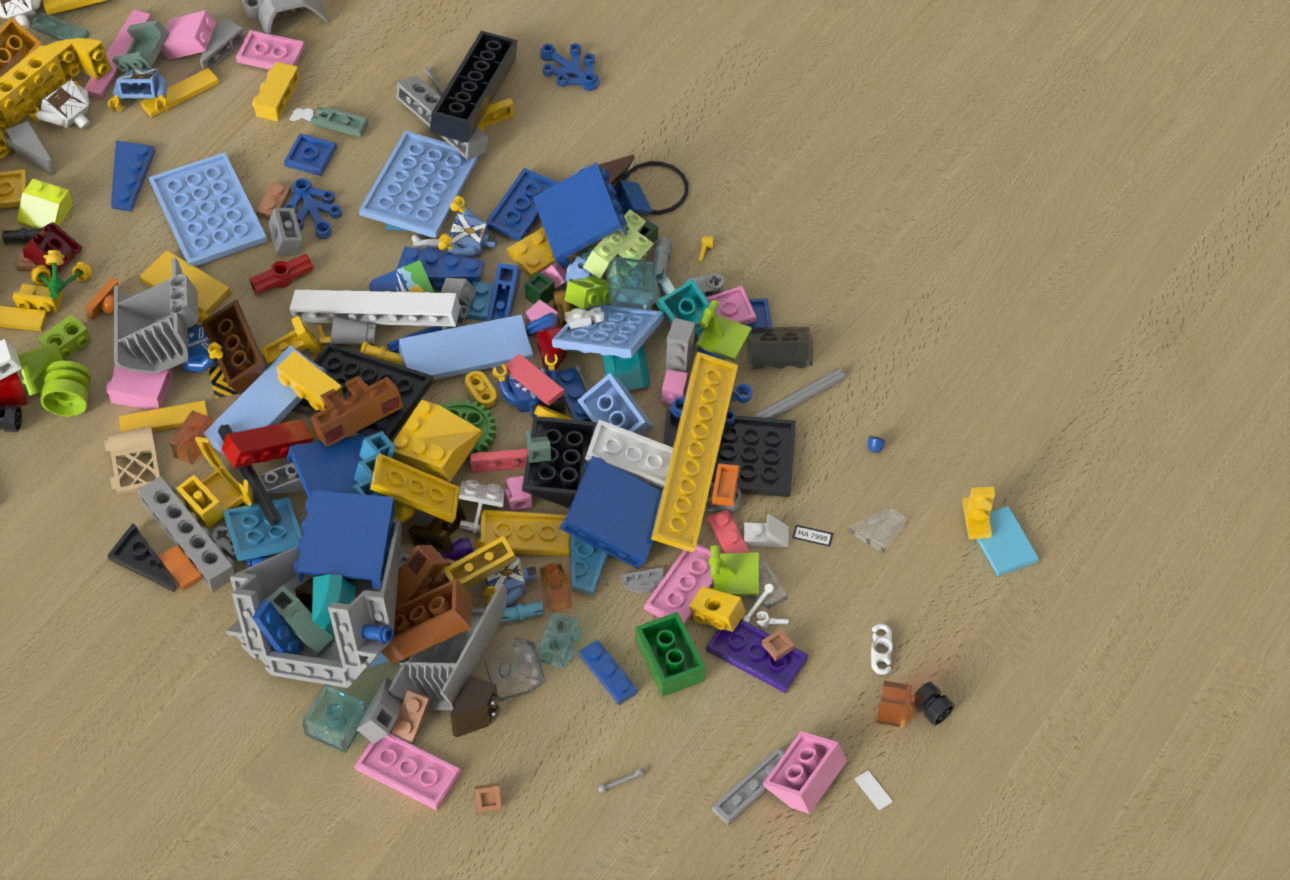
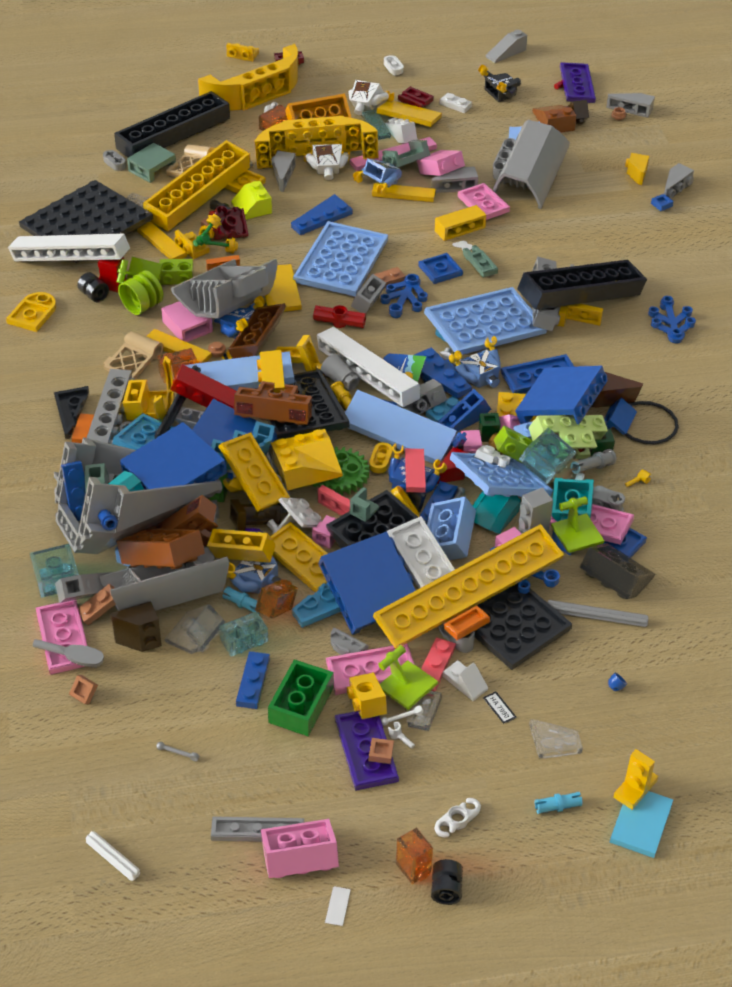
camera: 45 degrees right, 10 degrees down
none -> light grey piece [33,639,104,668]
none -> nougat plate [208,342,226,358]
none -> white slope [384,118,417,143]
none -> medium azure pin [535,792,583,814]

